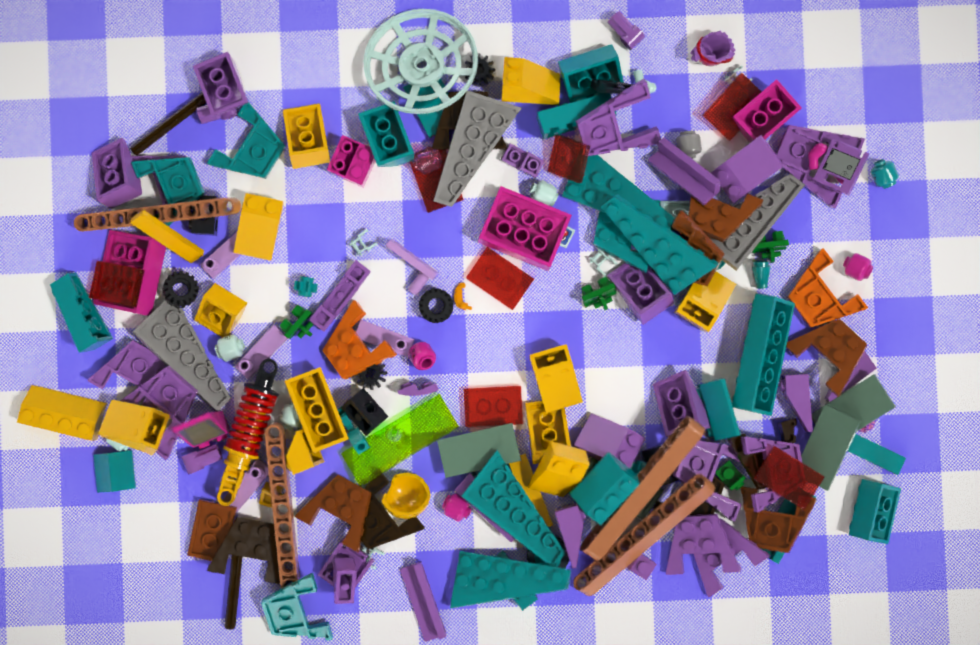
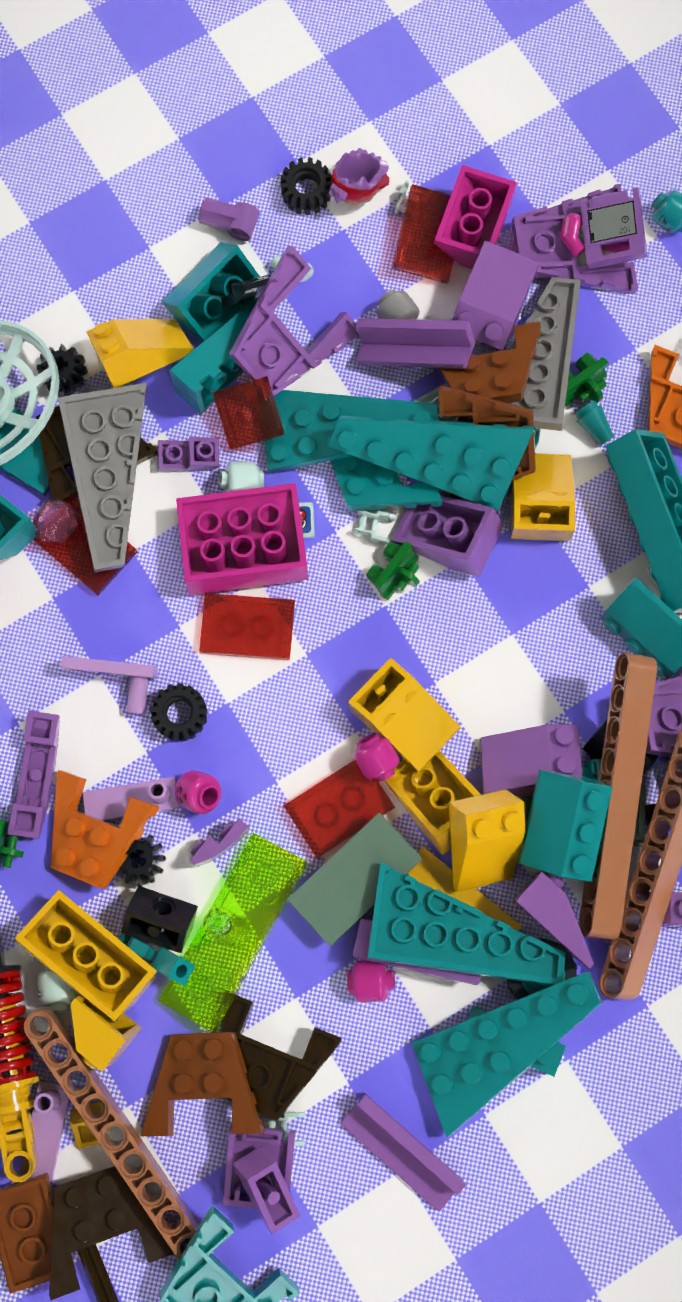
camera: 30 degrees left, 10 degrees down
light aqua piece [349,229,378,256] -> none
yellow cylinder [381,472,431,519] -> none
light orange piece [454,282,472,311] -> none
medium lavender slope [653,370,710,437] -> none
none -> black tyre [281,157,332,215]
none -> dark pink head [353,733,400,782]

